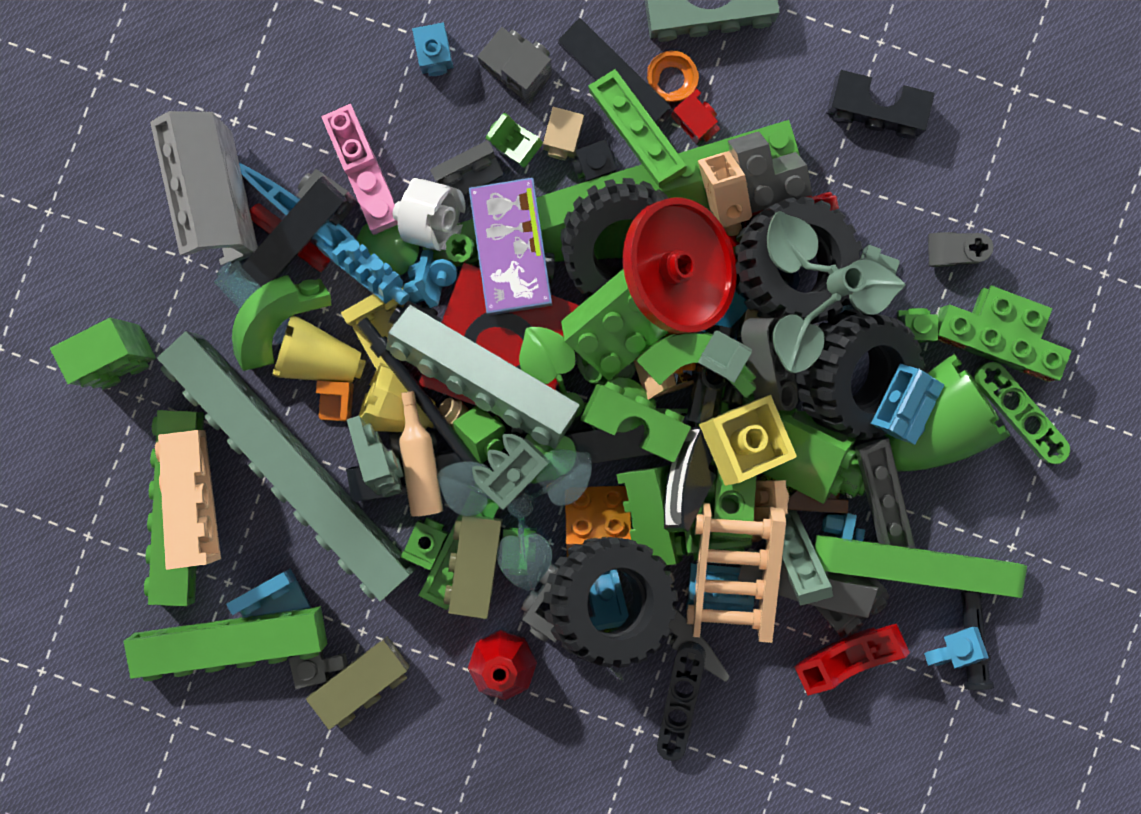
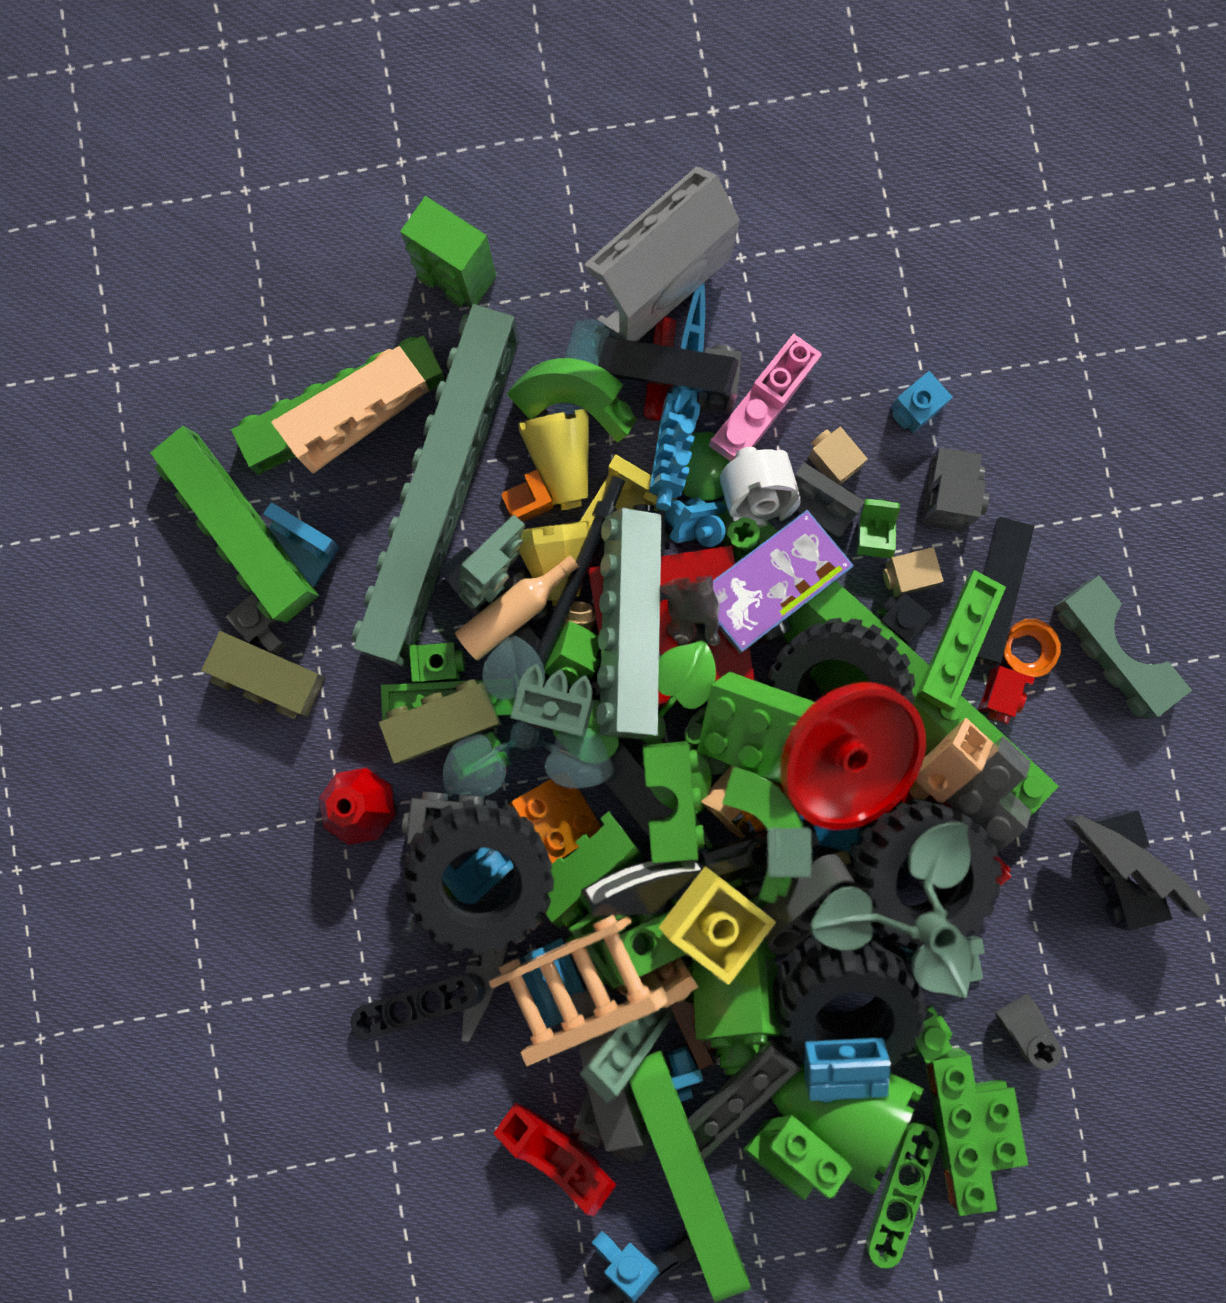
camera: 60 degrees right, 5 degrees down
none -> clear smoke animal [660,576,720,647]
none -> bright green panel [743,1115,852,1200]
none -> tan brick [808,426,868,485]
none -> dark grey slope [1063,815,1211,918]

